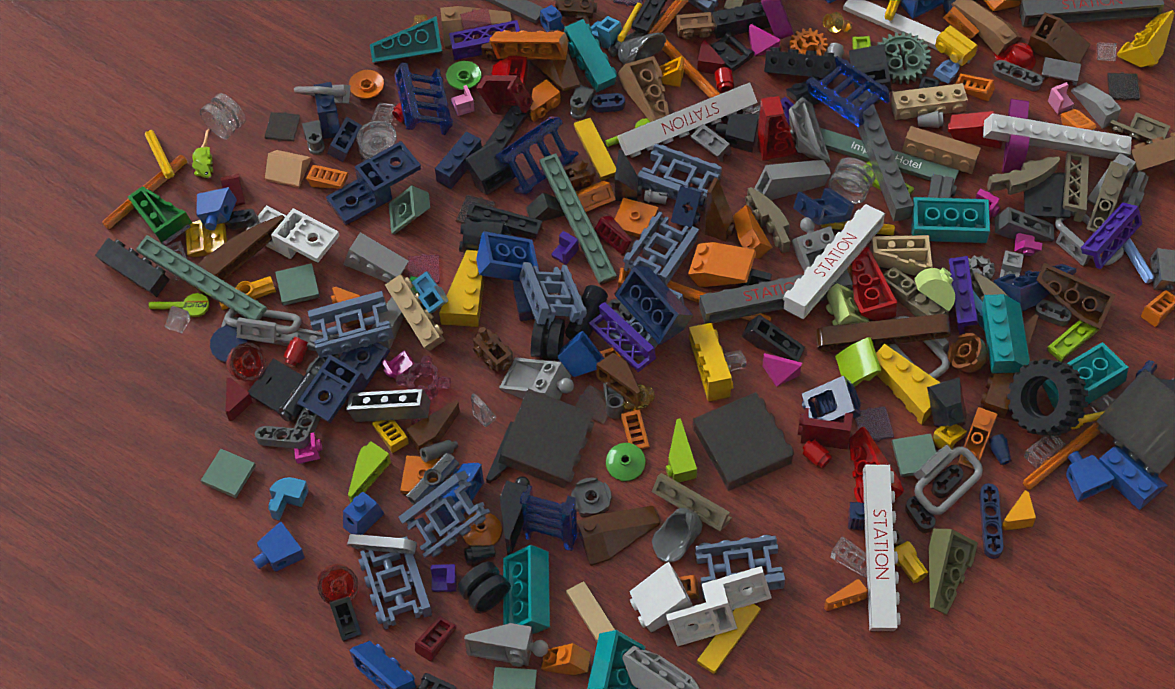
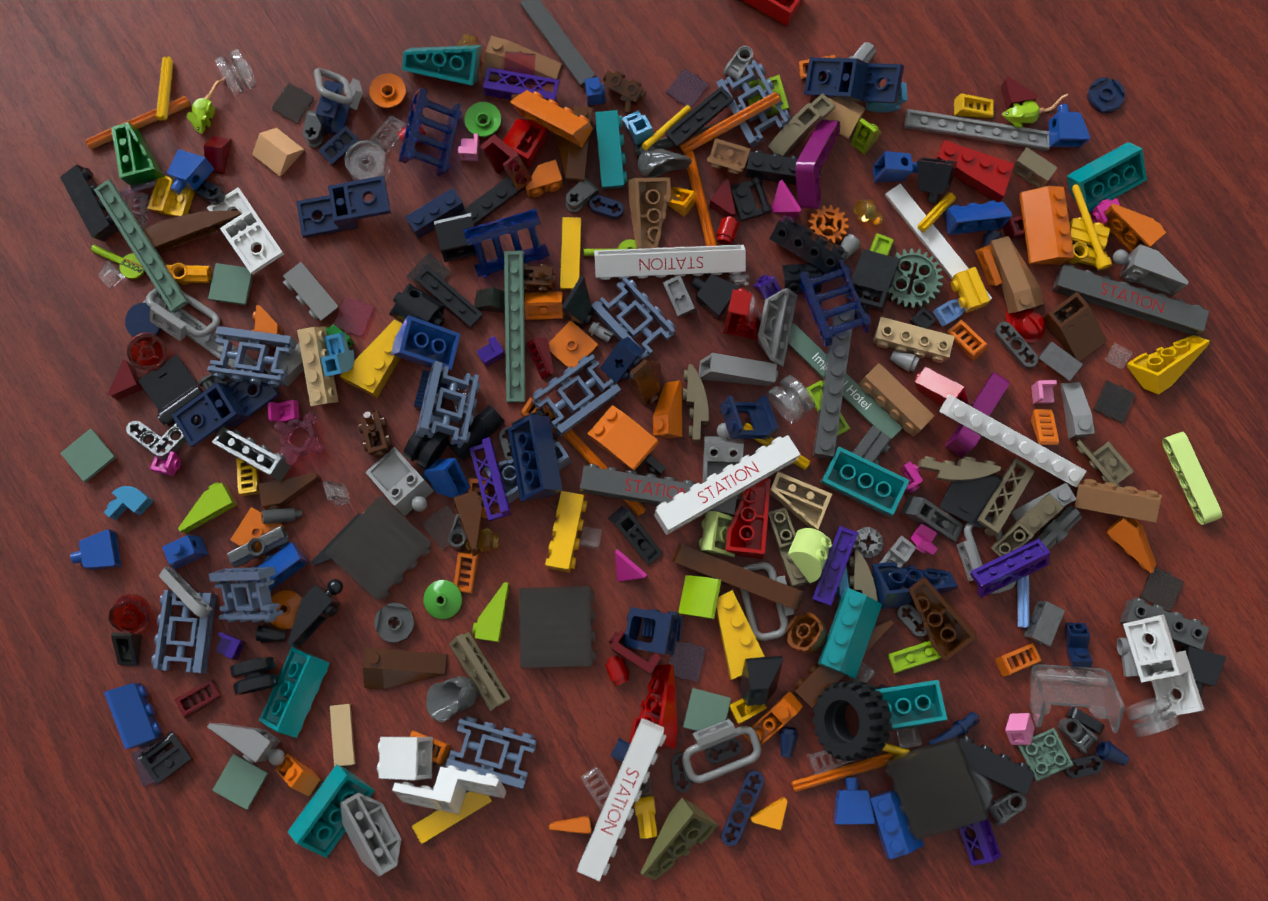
camera: 20 degrees right, 20 degrees up
red brick [283,336,308,366] -> none
orange slope [306,165,349,189] -> none
sand green slope [389,186,430,235] -> none
clear blue fence [520,485,578,551] -> none

